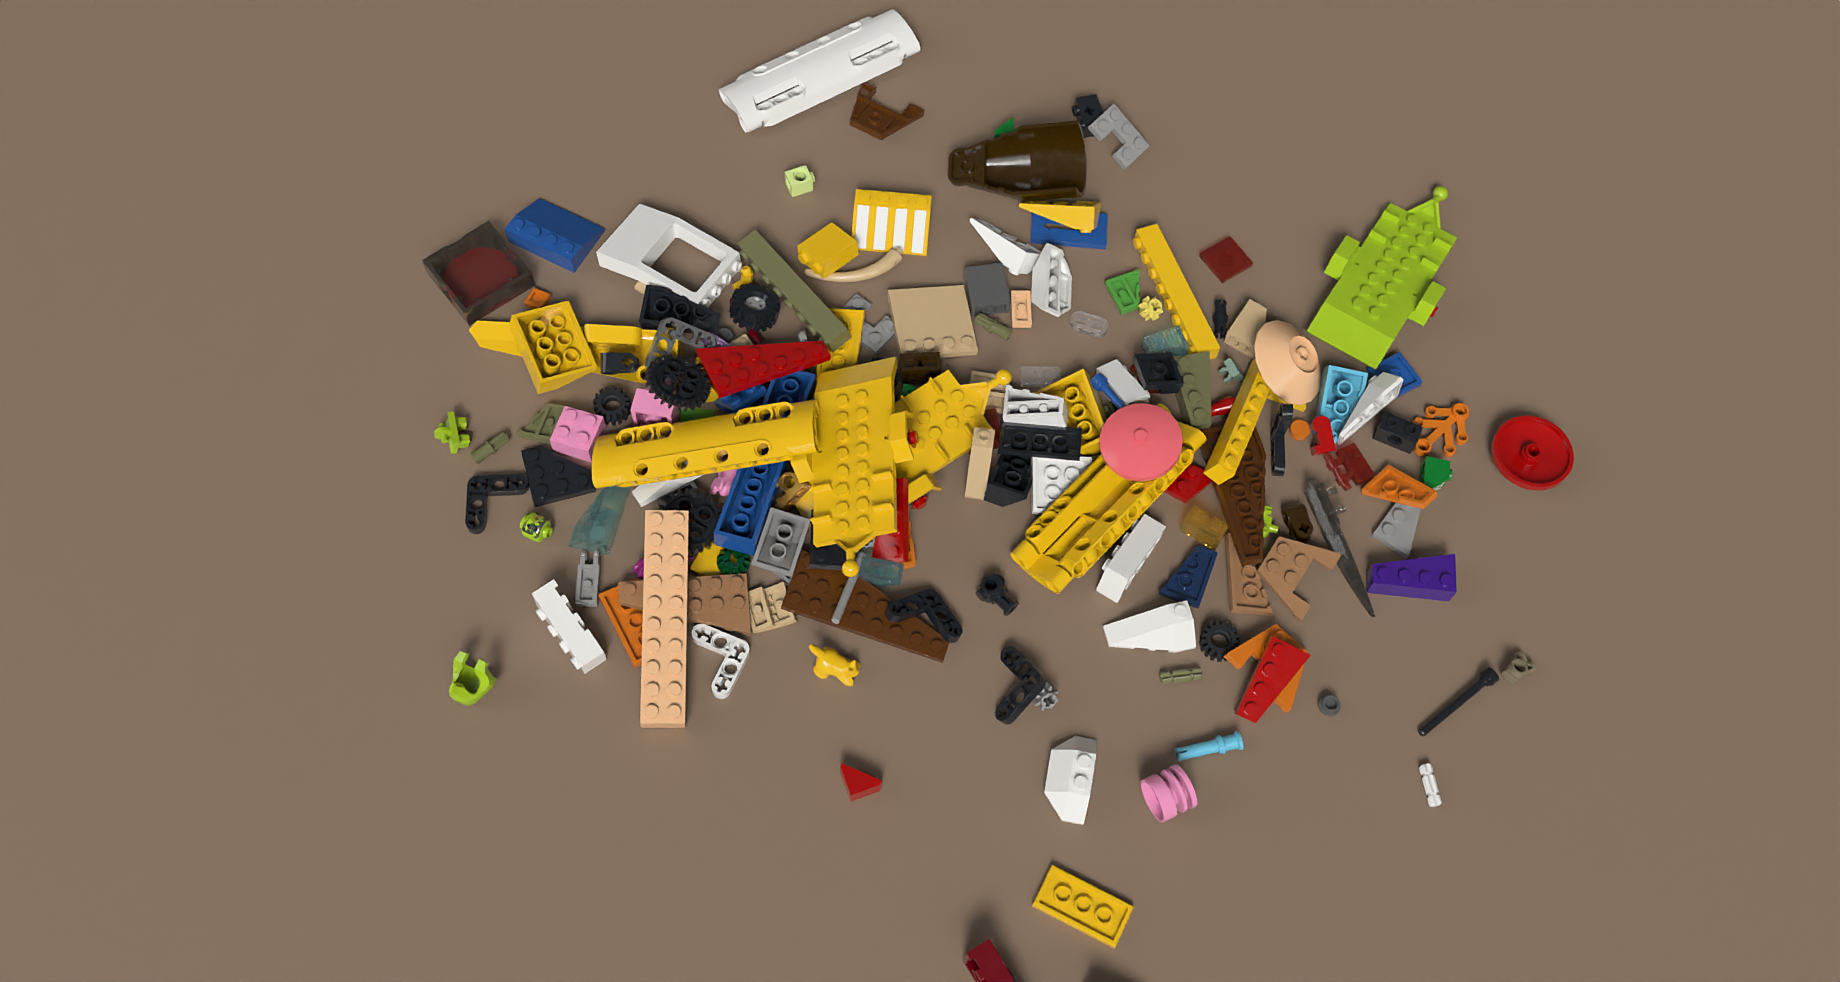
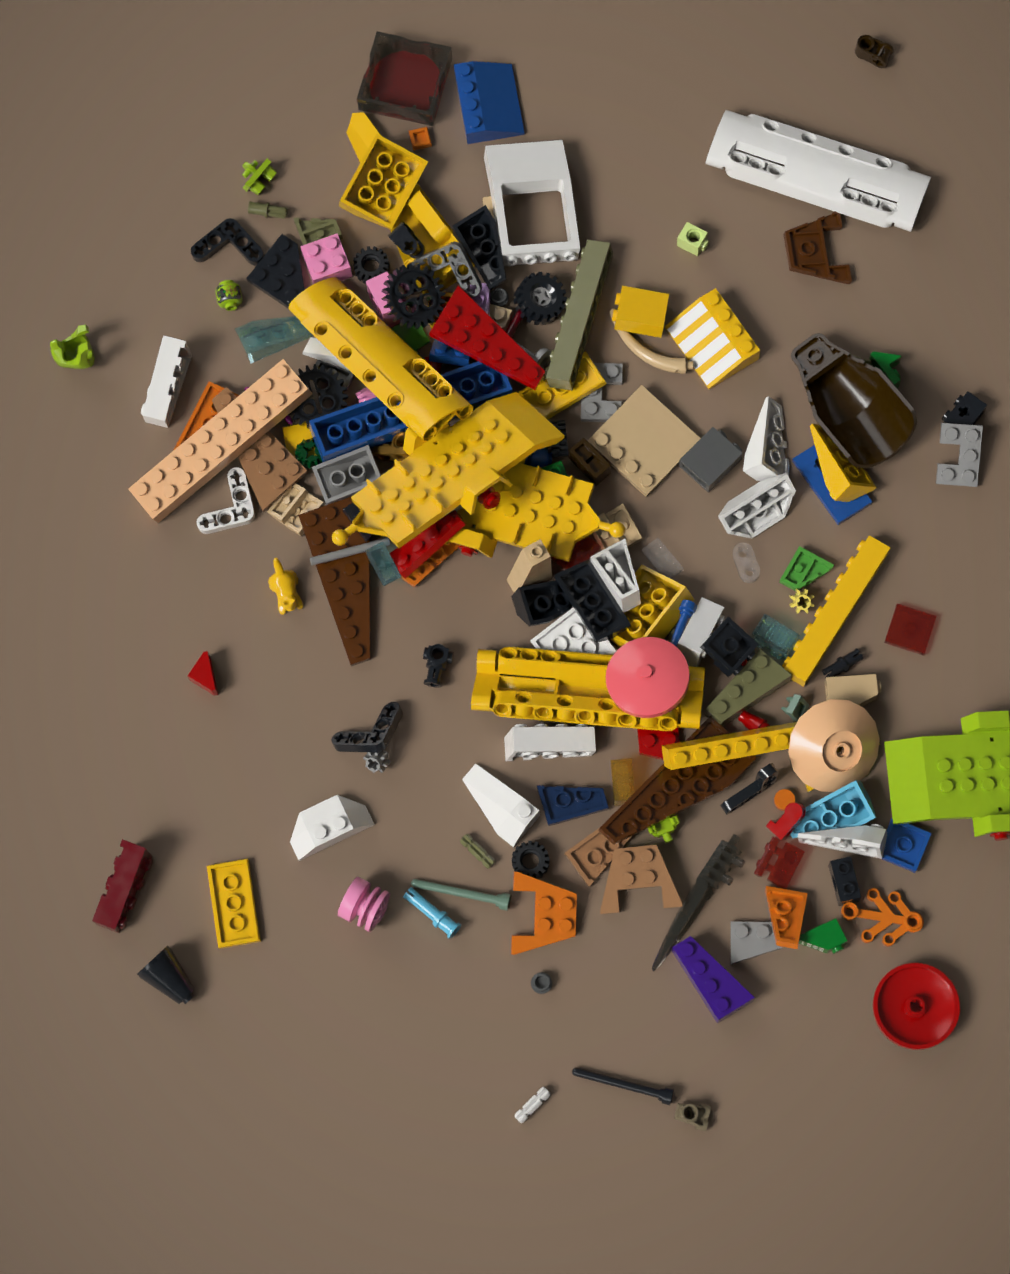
camera: 65 degrees right, 10 degrees up
light grey hinge [575,551,600,607] -> none
yellow arm [732,266,754,290] -> none
black beam [885,589,963,643] -> none
olive axle [974,313,1012,341] -> none
light nougat plate [1010,290,1032,328] -> none
red wing [1234,636,1311,724] -> none
dark brown piece [1282,504,1313,544] -> none
none -> sand green piece [411,879,511,911]

